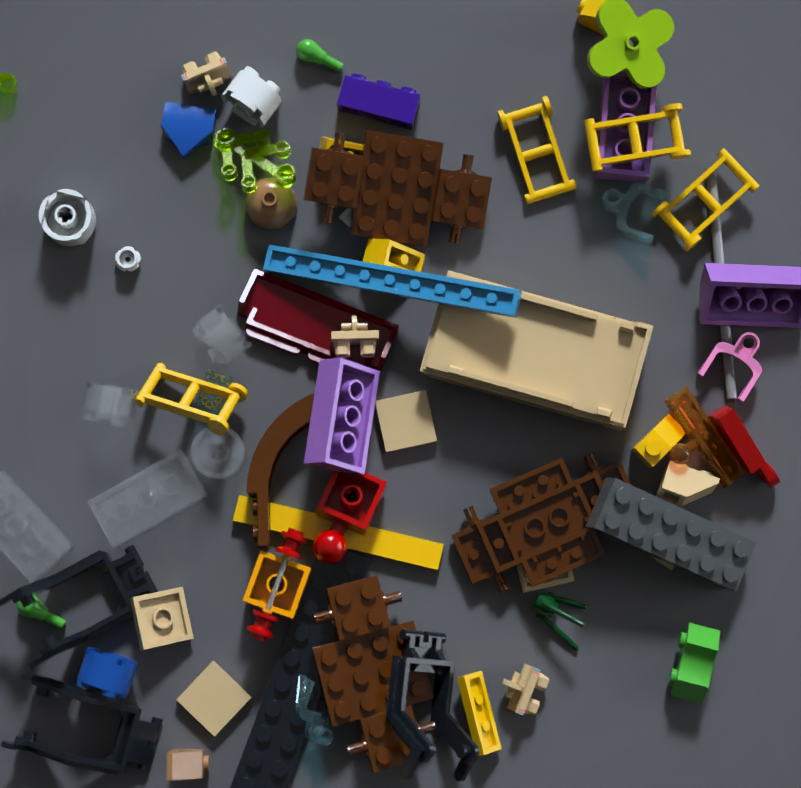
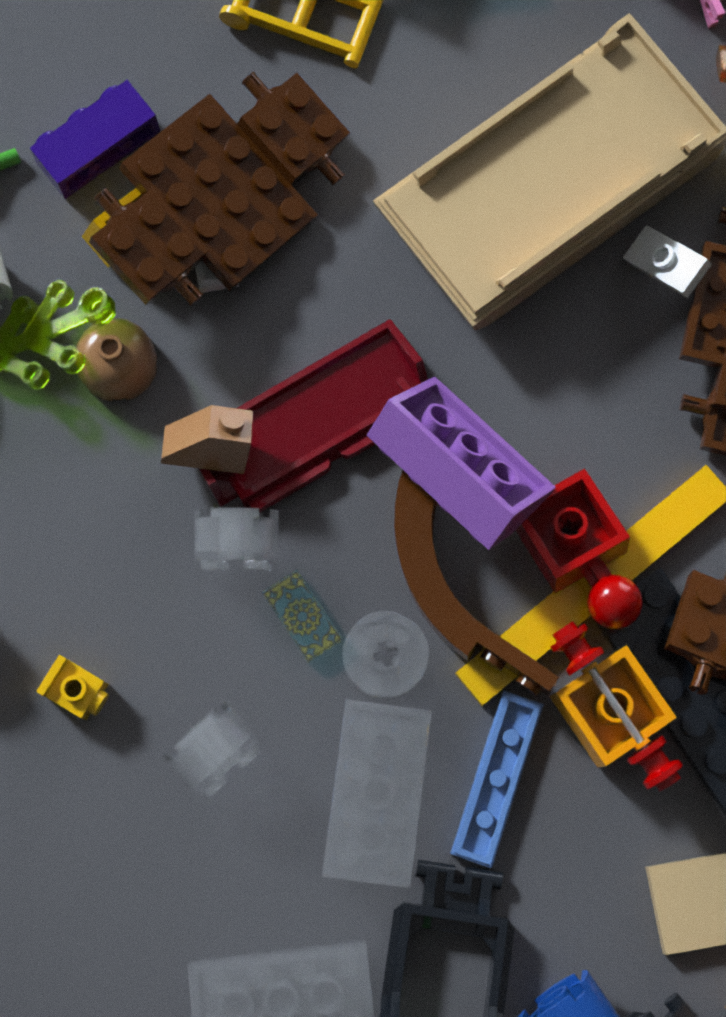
camera: 60 degrees left, 5 degrees down
white plate [115,246,141,272] -> none
tan tile [130,587,194,650] -> none
yellow piece [134,363,248,435] -> none
dark azure plate [263,245,522,318] -> none
tan hips [331,315,379,358] -> none
yellow slope [363,238,426,272] -> none
tan tile [375,390,437,453] -> none
none -> yellow brick [36,655,109,720]
none -> medium nougat slope [161,405,253,474]
none -> medium blue tile [450,691,544,868]
none -> white plate [623,225,712,298]

